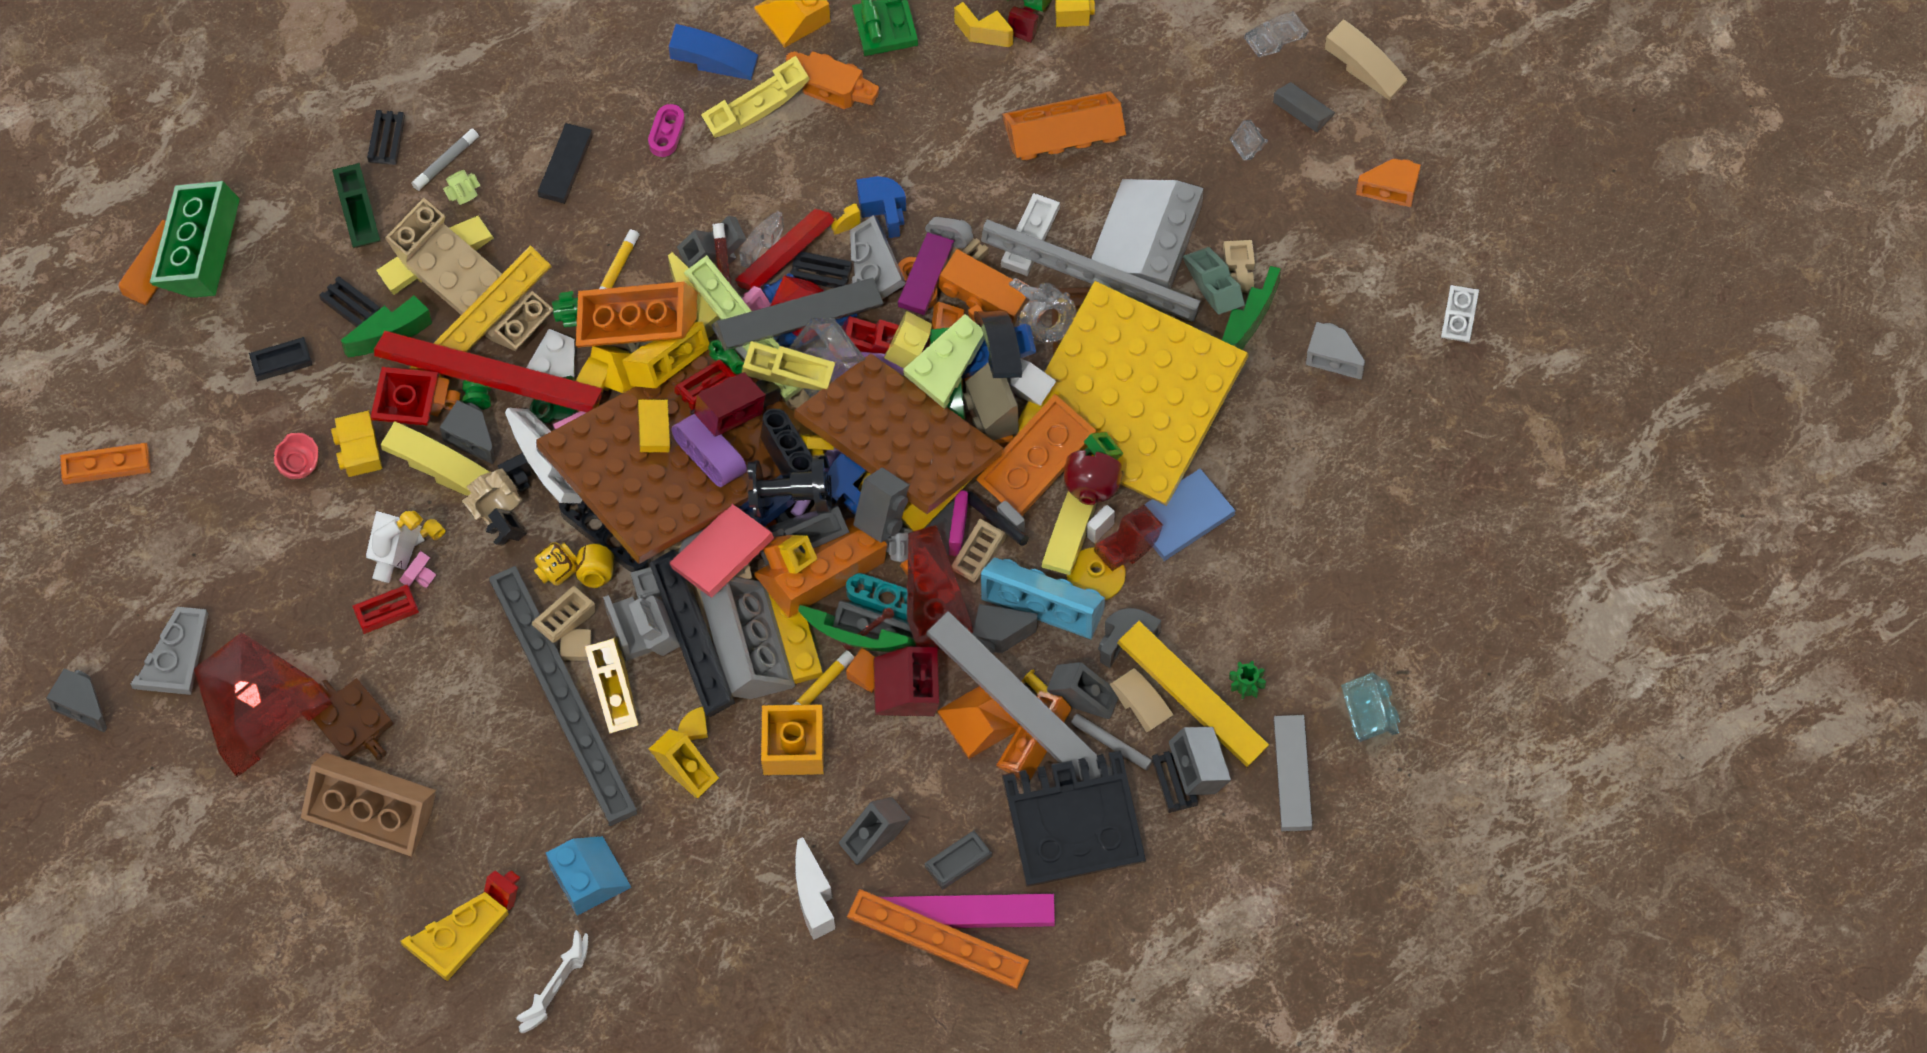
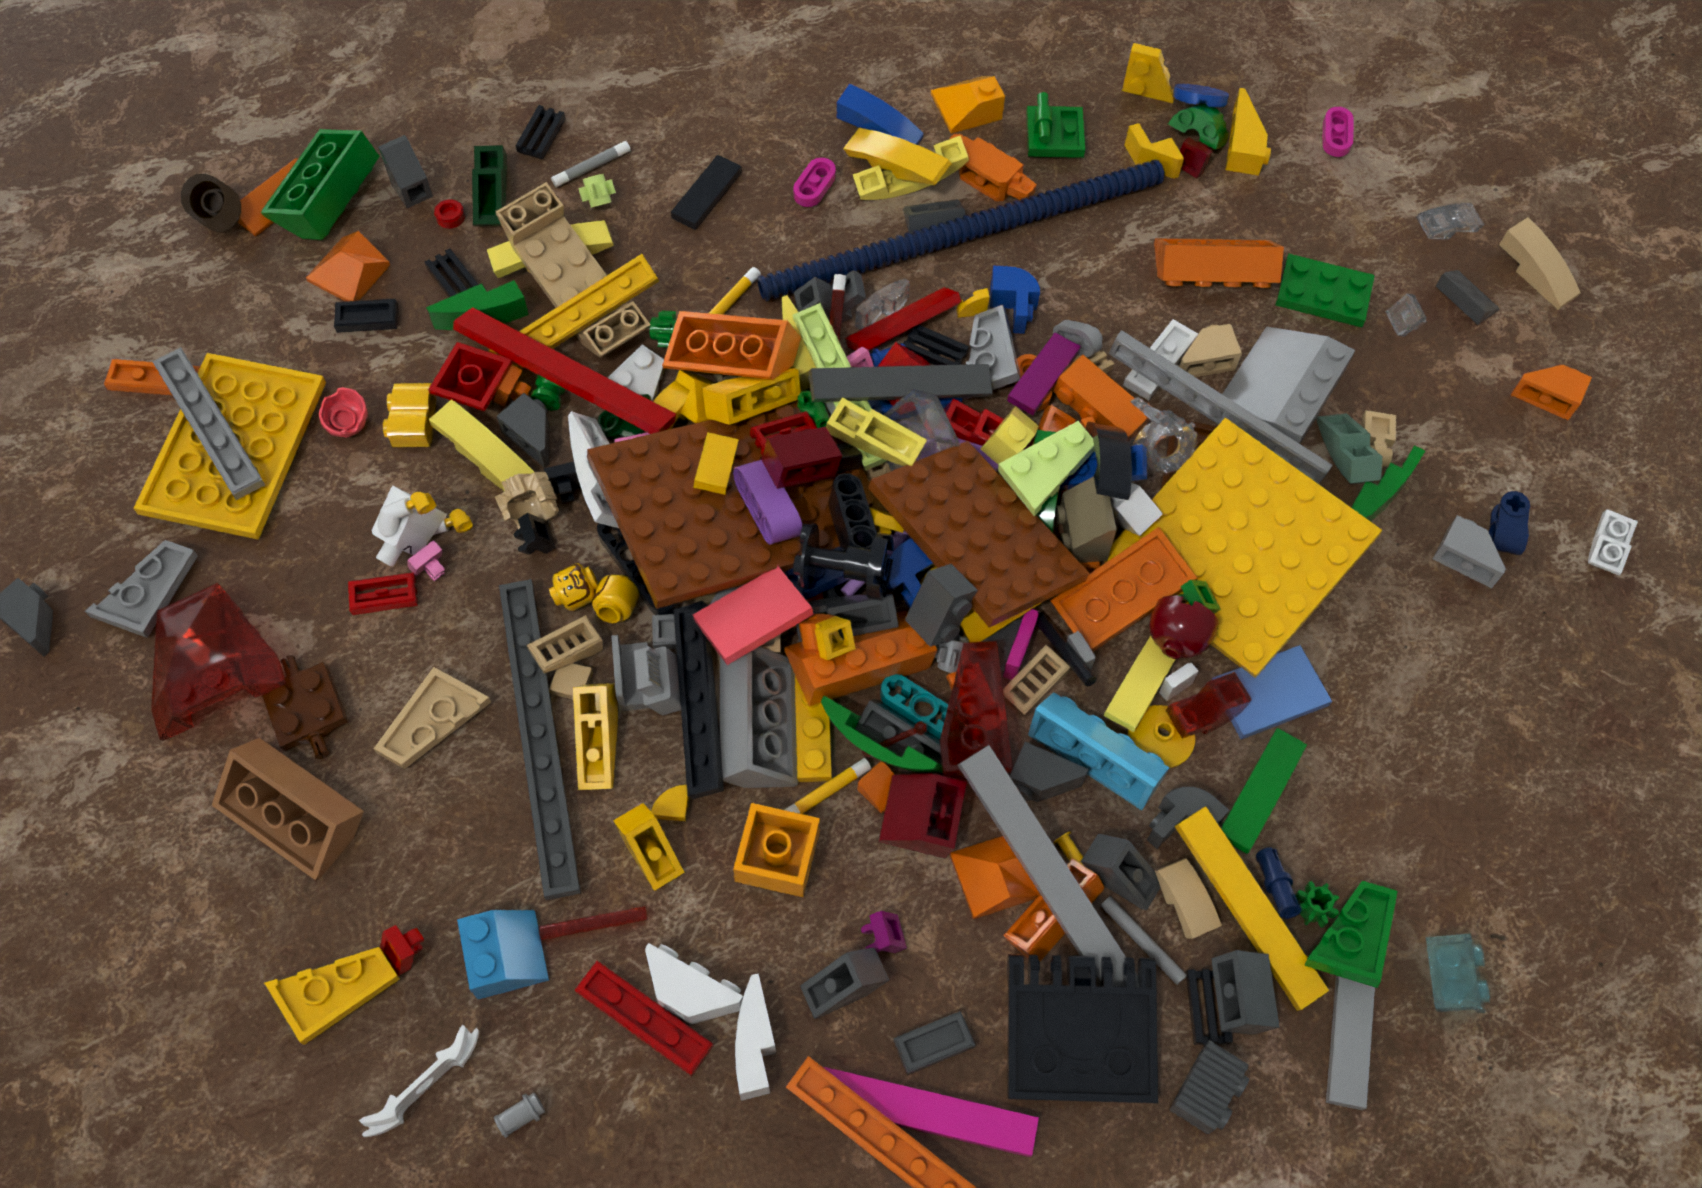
camera: 10 degrees right, 0 degrees up
none -> yellow plate [133,353,326,540]
none -> light grey tile [152,347,265,500]
none -> dark brown piece [181,173,241,232]
none -> orange slope [306,231,390,301]
none -> tan wing [373,667,492,769]
none -> dark grey slope [378,135,433,209]
none -> red tile [434,199,465,229]
none -> light grey pin [494,1092,545,1138]
none -> clear red bar [539,906,648,940]
none -> red tile [575,961,714,1077]
none -> white slope [645,943,743,1025]
none -> dark blue piece [757,159,1164,302]
none -> yellow slope [843,128,952,185]
none -> magenta tile [861,911,907,953]
none -> dark grey slope [903,199,965,234]
none -> dark grey brick [1169,1040,1250,1135]
none -> tan slope [1179,324,1242,377]
none -> green slope [1221,728,1307,854]
none -> dark blue pin [1255,847,1302,919]
none -> green plate [1275,253,1375,327]
none -> green wing [1305,881,1398,988]
none -> dark blue piece [1489,491,1530,556]

